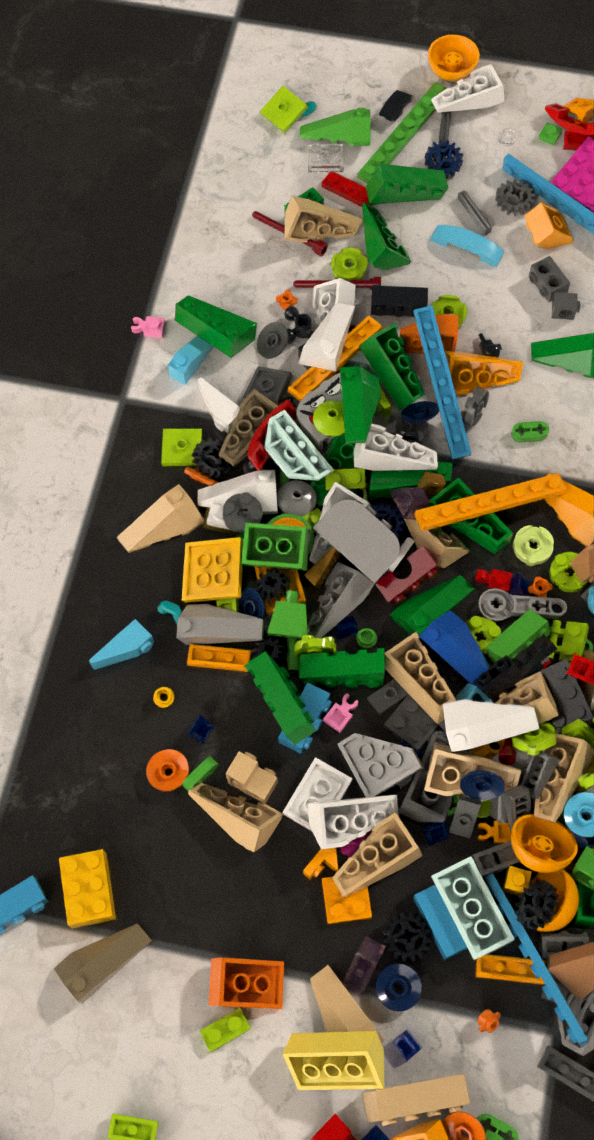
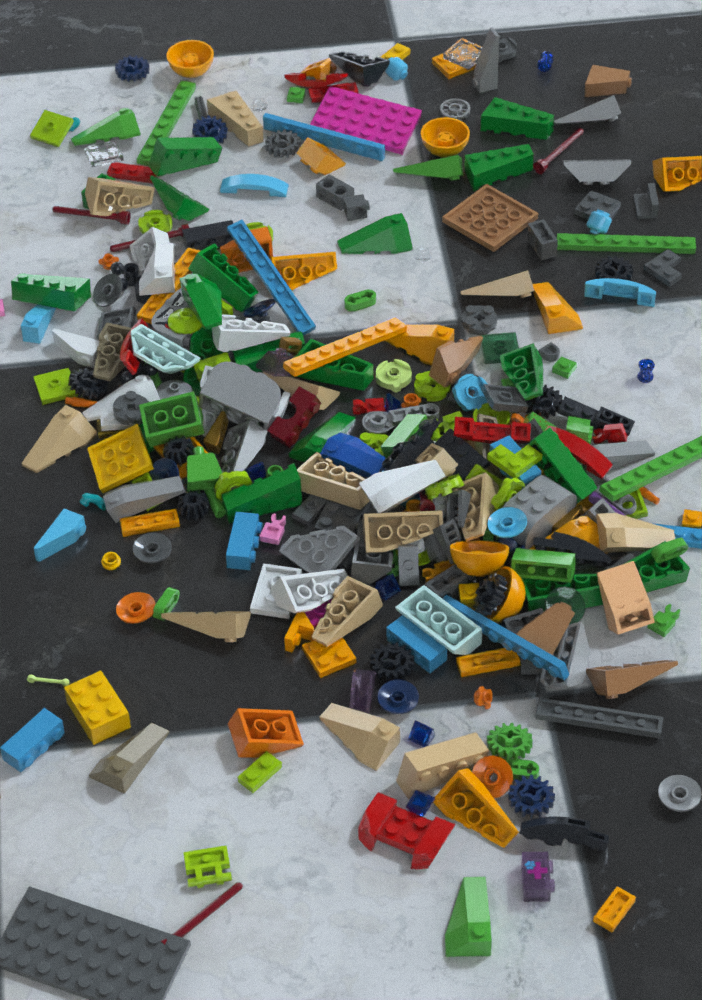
camera: 20 degrees left, 20 degrees down
clear blue slope [187,715,214,744] -> none
tan brick [225,751,278,804] -> none
green wedge [244,651,316,745] -> none
light yellow slope [282,1031,385,1090] -> none
black slope [379,90,412,121] -> none
white wedge [431,64,505,113] -> none
dark grey axle [457,190,492,235] -> none
dark blue dish [460,770,505,800] -> none
dark grey plate [462,386,489,426] -> none
black piece [478,333,502,357] -> none
none -> yellowish green hinge [27,675,69,686]
none -> dark blue gear [115,55,150,82]
none -> dark grey dish [133,533,172,564]
none -> tan wedge [207,91,264,147]
none -> bright green gear [487,723,533,761]

